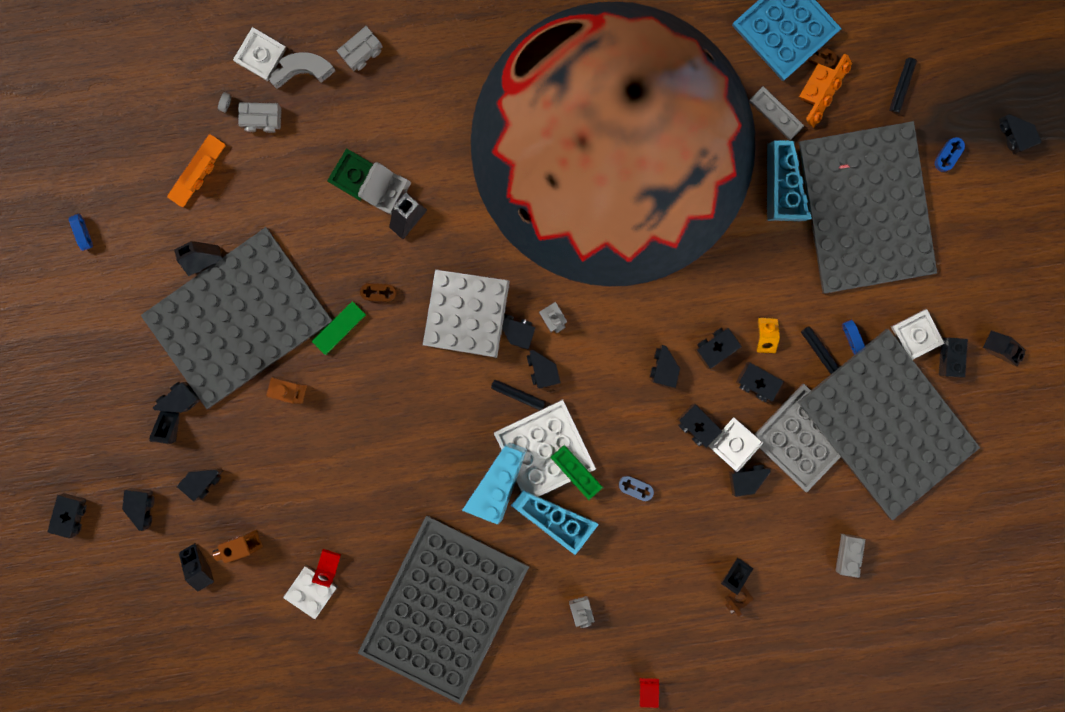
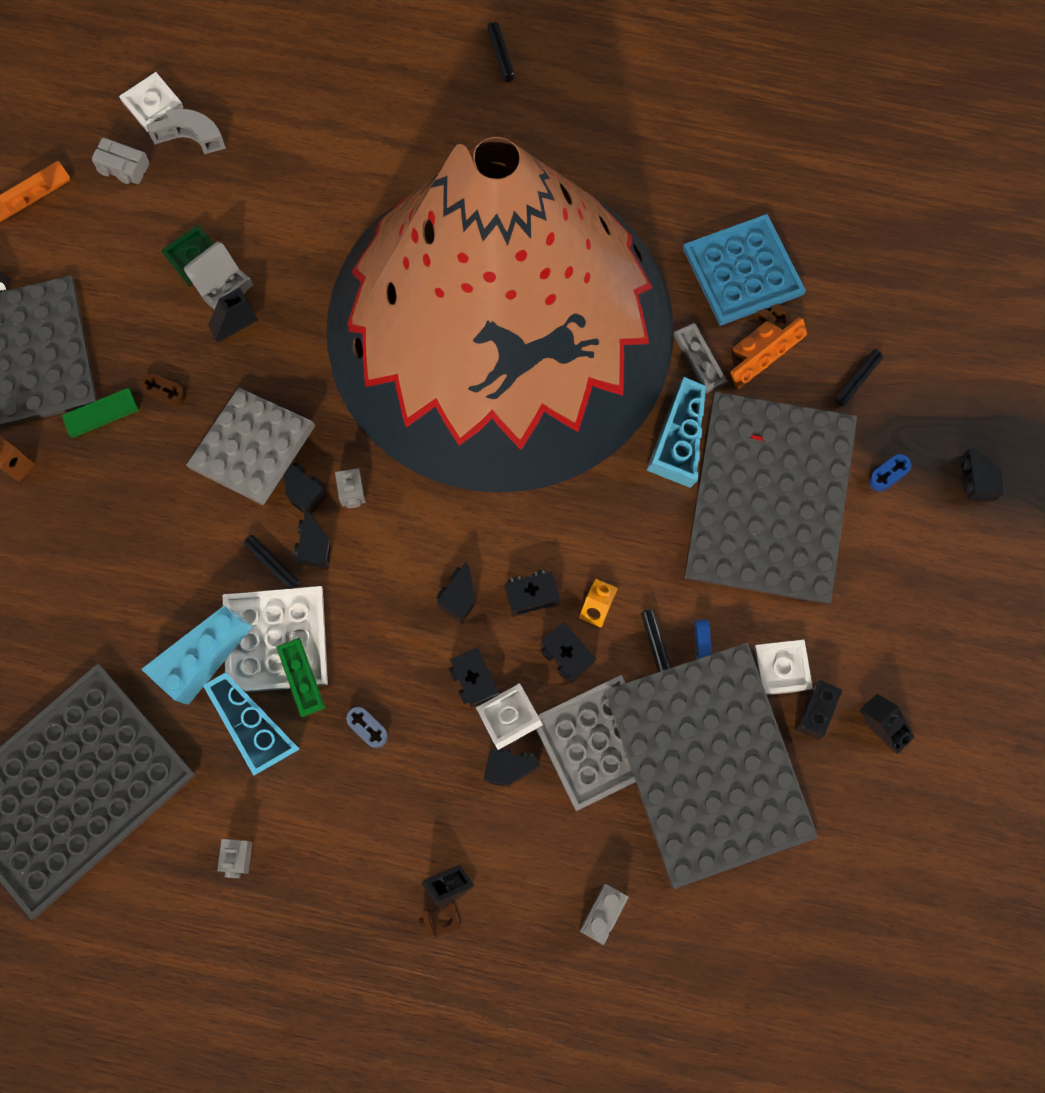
camera: 20 degrees right, 15 degrees down
light grey tile [218,92,232,113] -> none
light grey brick [337,26,382,72] -> none
red bracket [640,678,659,708] -> none

